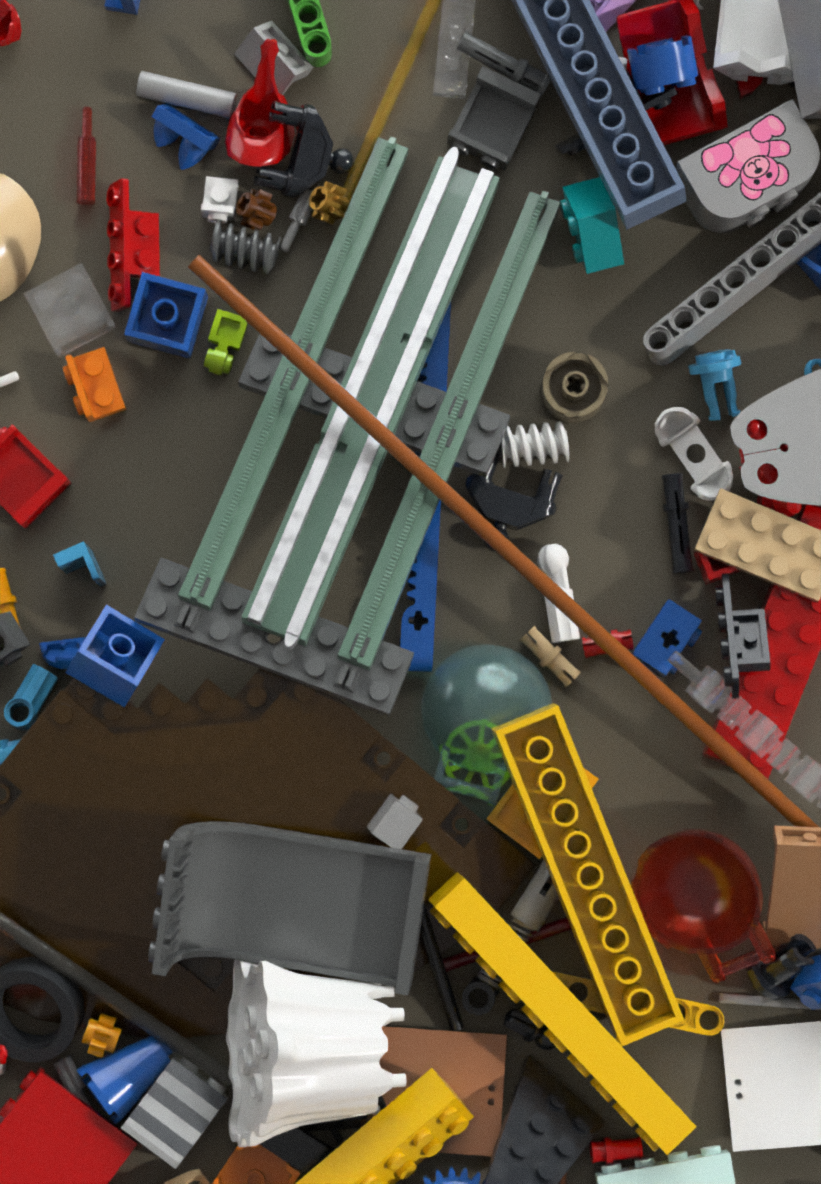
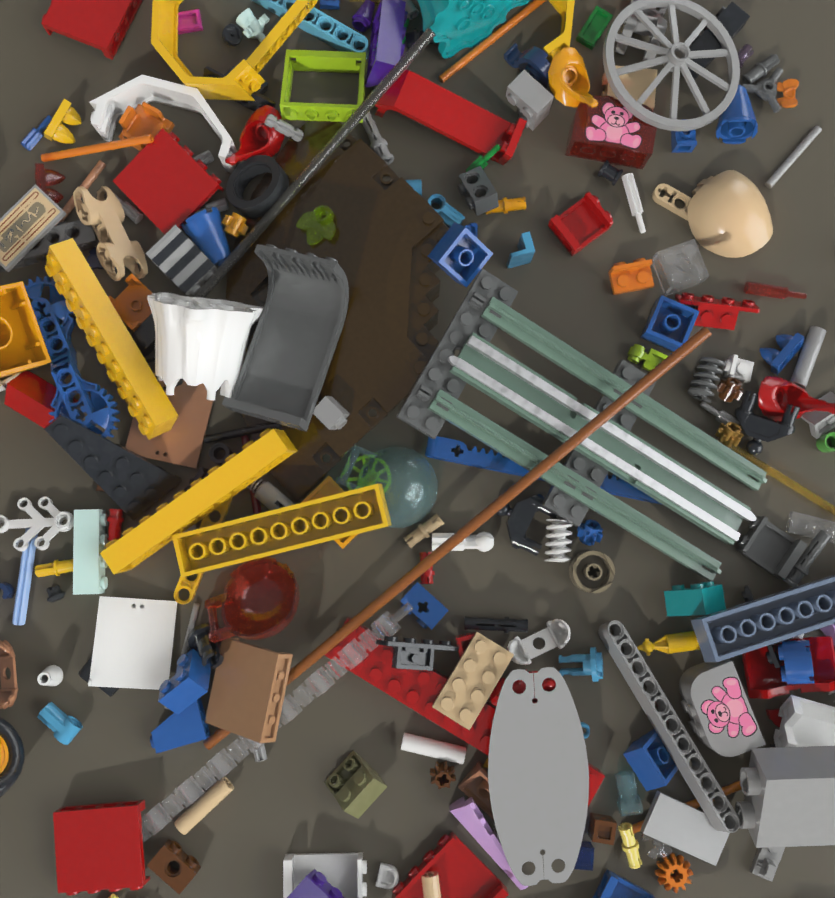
camera: 95 degrees right, 0 degrees up
none -> clear neon green plate [296,205,336,245]
none -> blue gear [577,519,603,546]
none -> yellow wheel [637,631,701,656]

